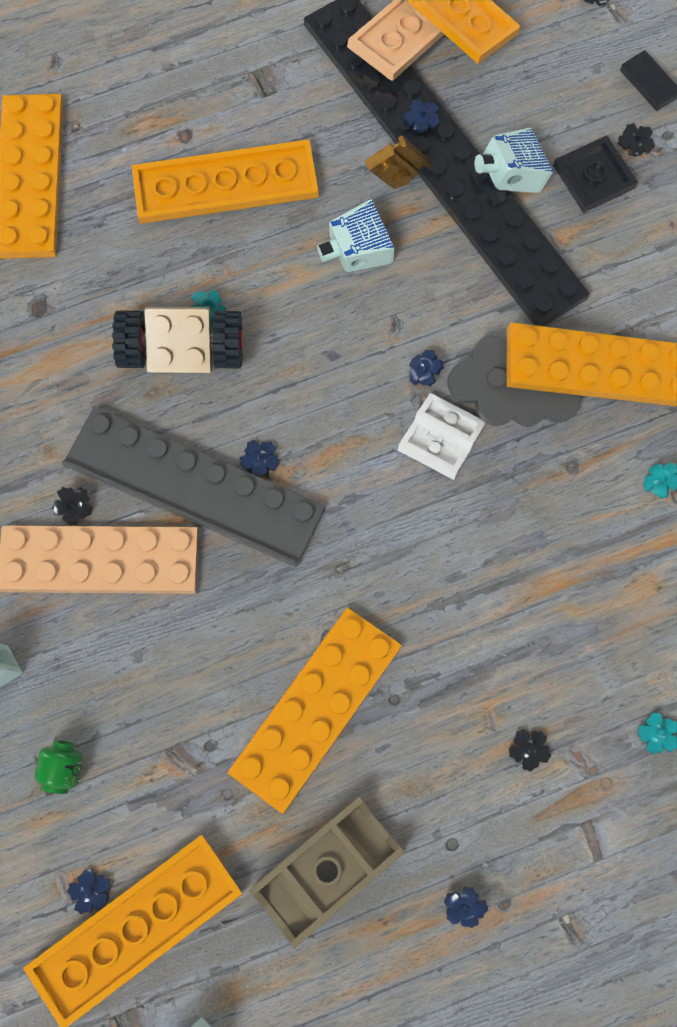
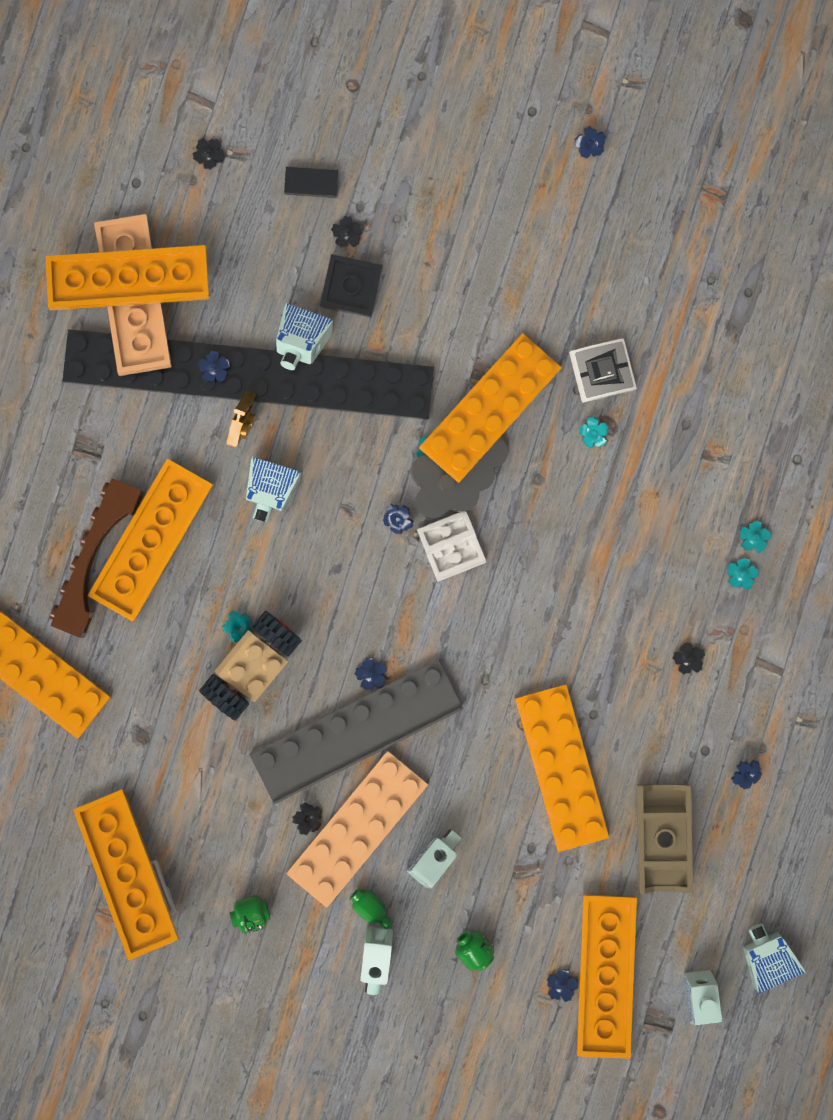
camera: 55 degrees left, 15 degrees up
none -> reddish brown arch [50,478,145,638]
none -> green plant [350,887,393,929]
none -> light aqua torso [406,829,461,888]

